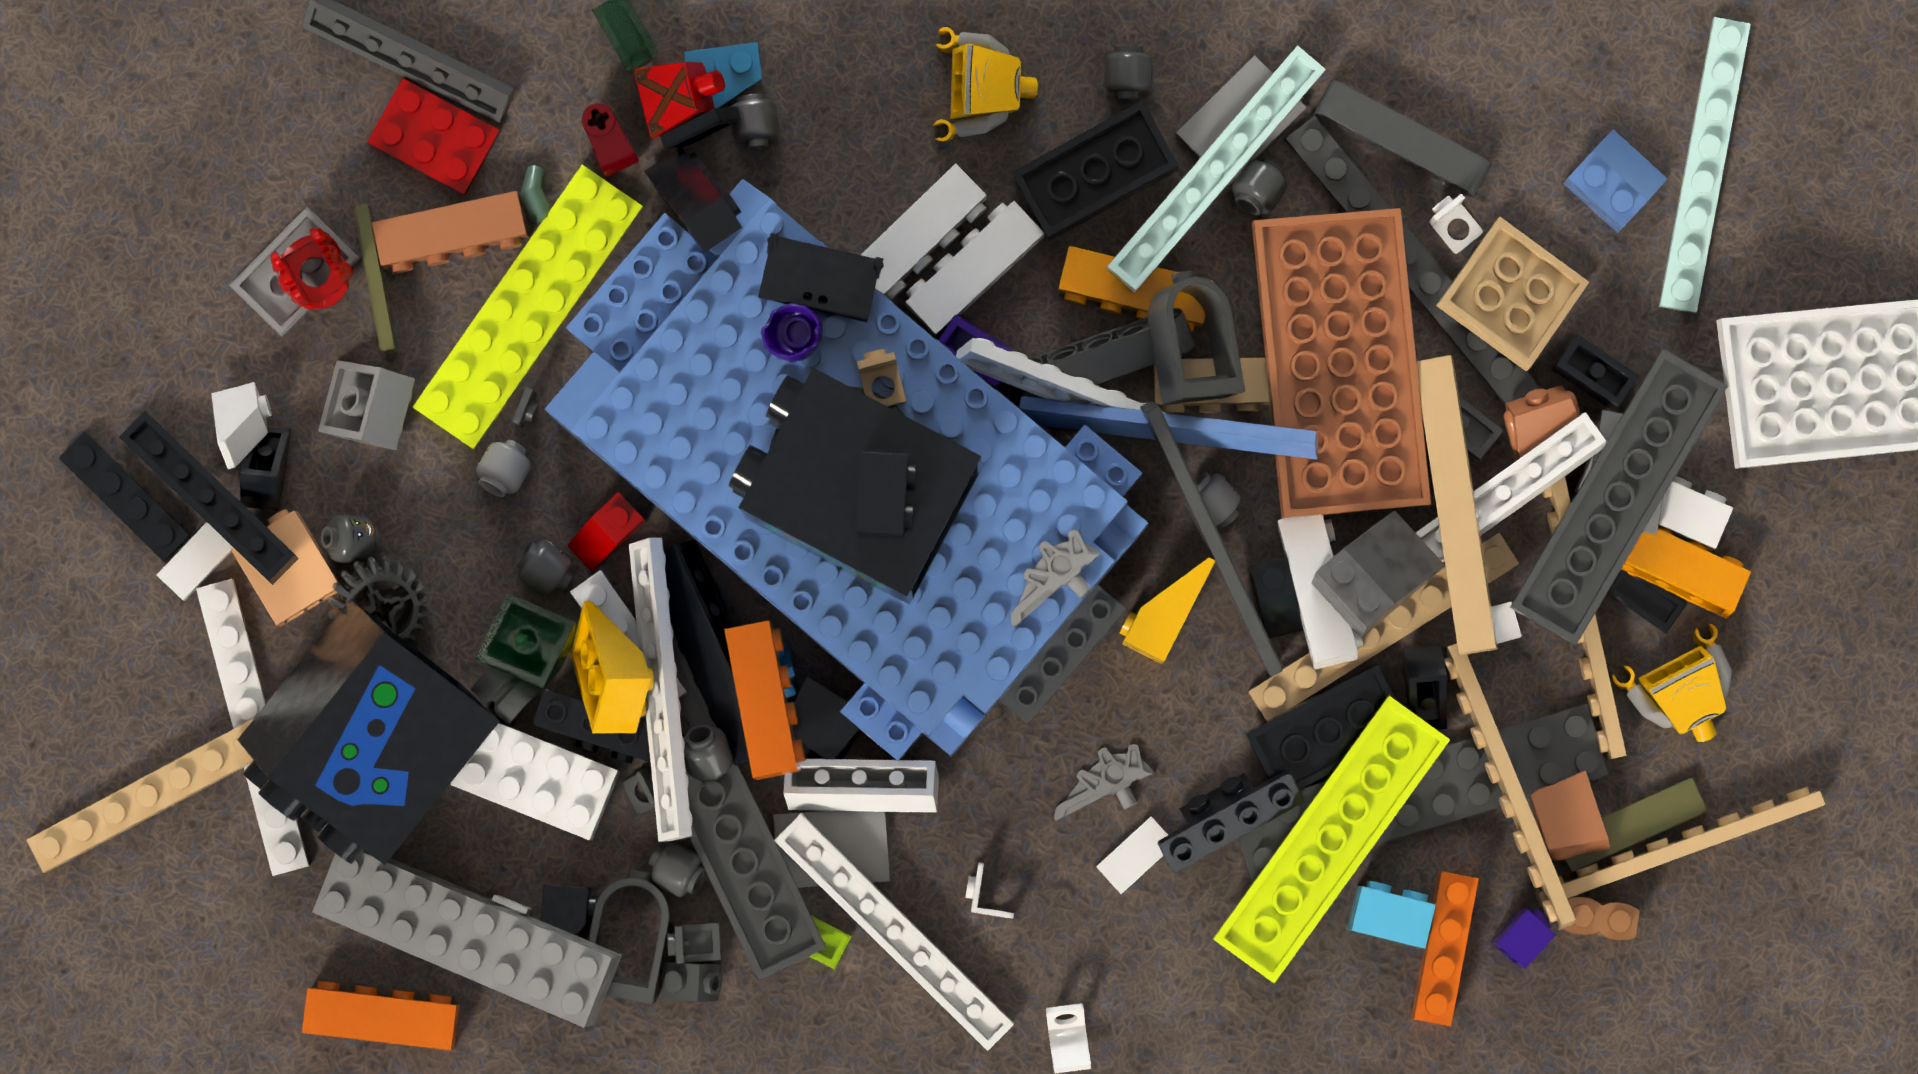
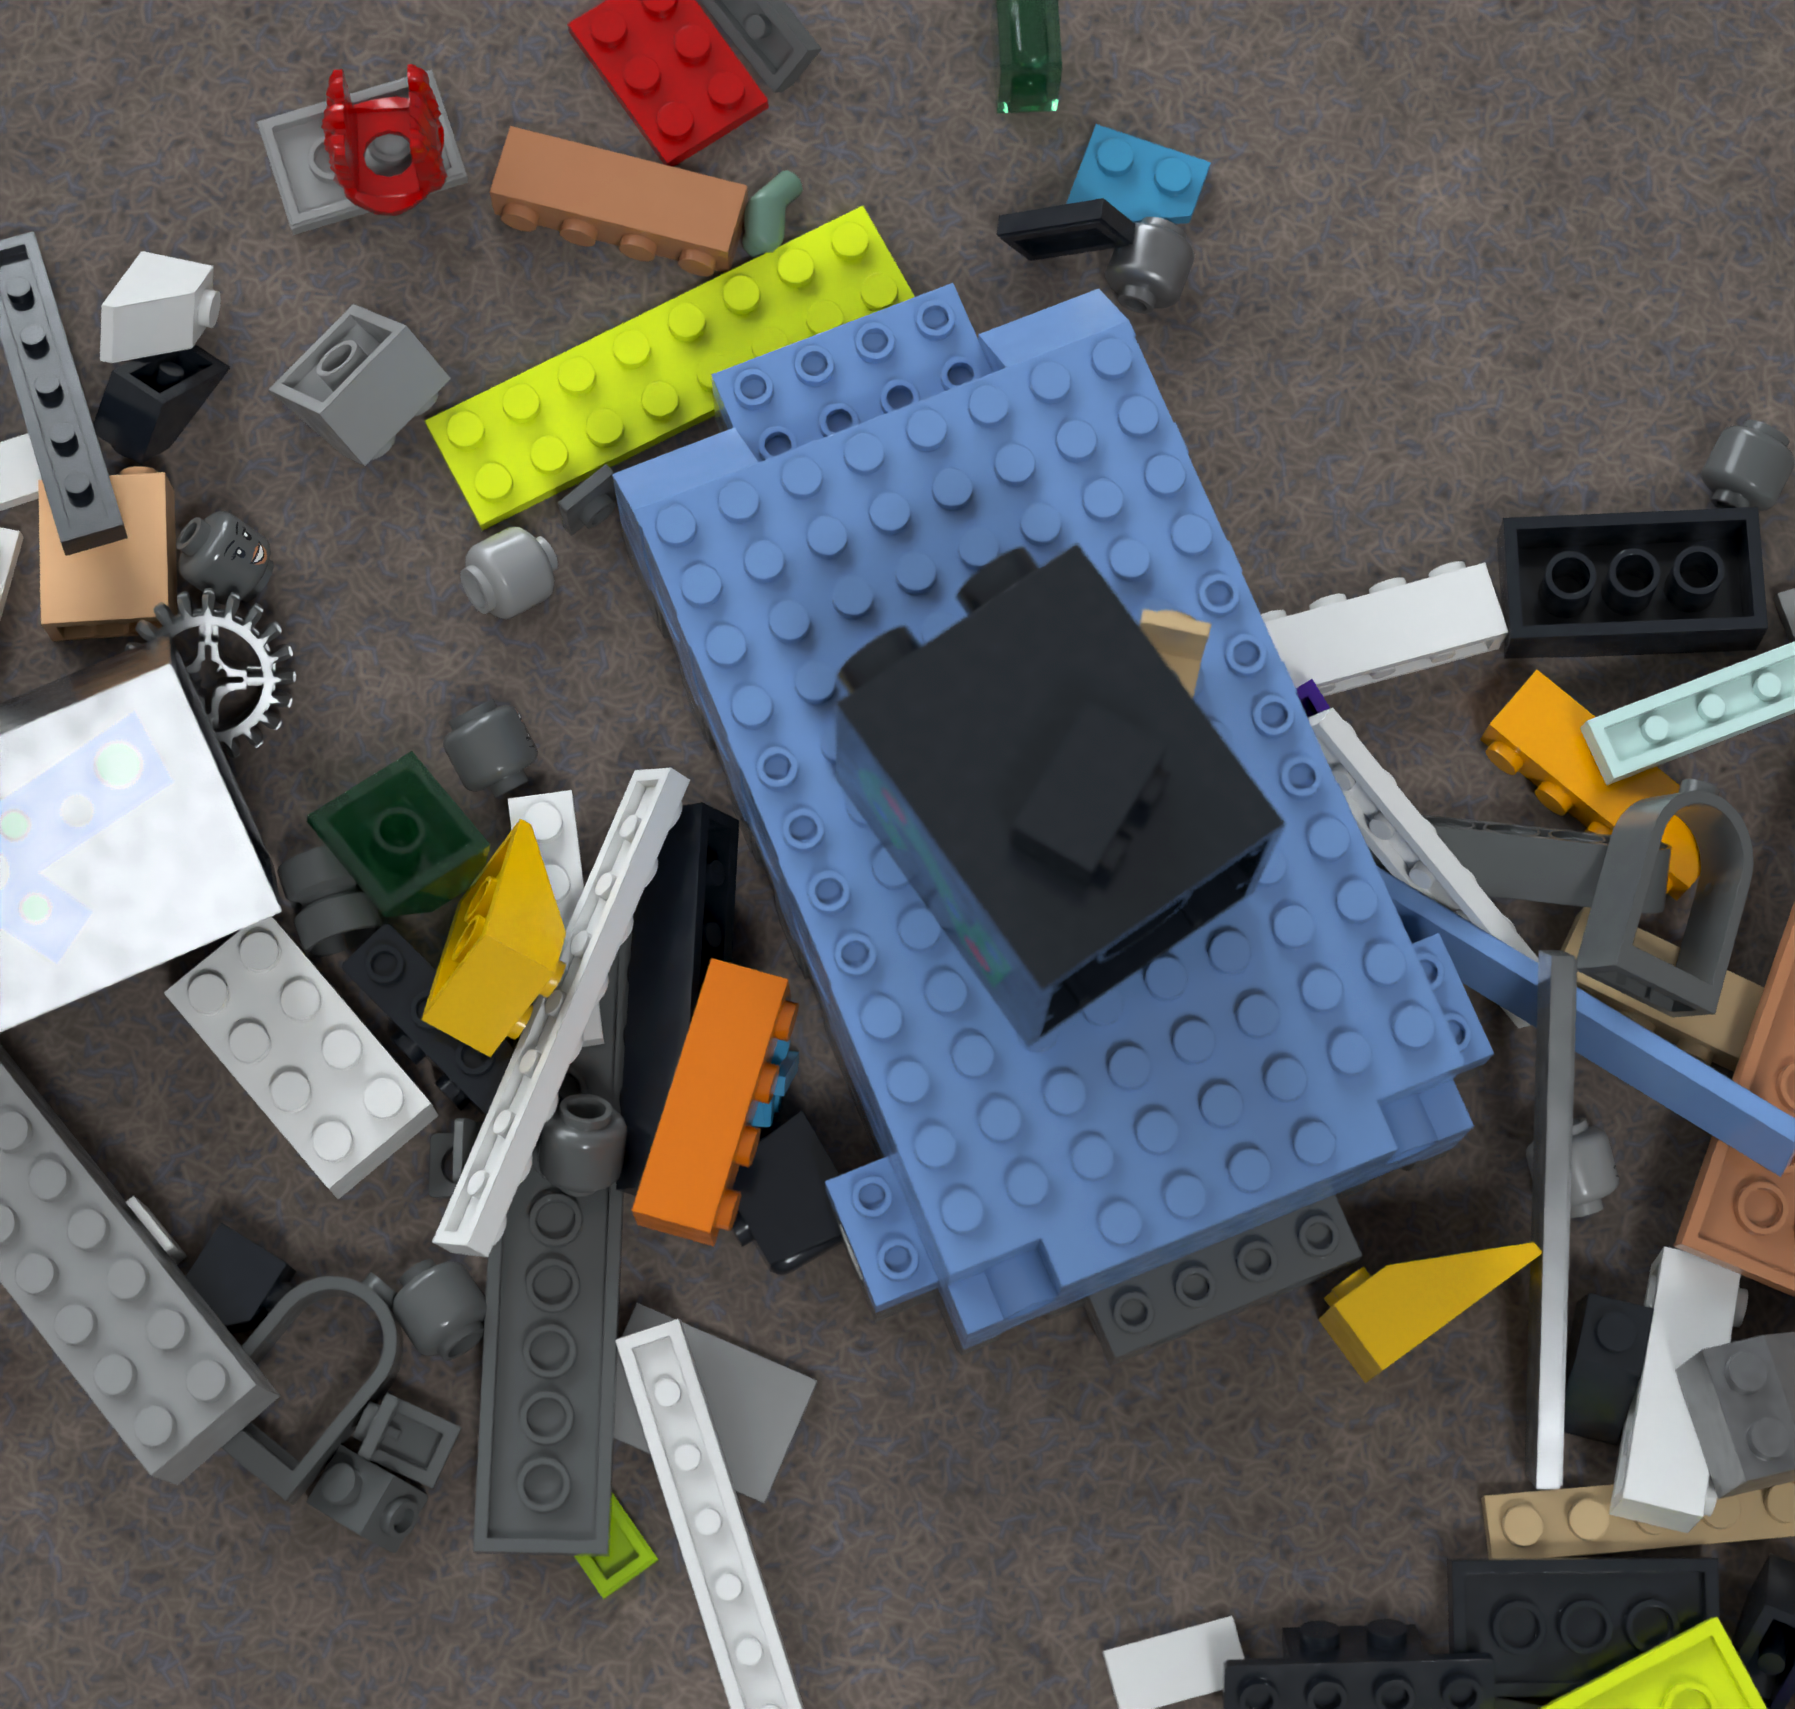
camera: 20 degrees right, 10 degrees down
olive tile [354,203,399,355] -> none
red slope [567,492,647,573] -> none
dark red piece [582,103,639,177] -> none
red torso [634,62,725,138] -> none
black brick [644,147,742,253] -> none
black door [758,233,884,323] -> none
dark purple hair [761,303,823,362] -> none
white brick [783,759,939,812] -> none
white brick [861,163,987,300] -> none
yellow torso [933,27,1038,142] -> none
white bracket [965,862,1014,919] -> none
light grey piece [1011,530,1101,628] -> none
light grey piece [1054,744,1154,821] -> none

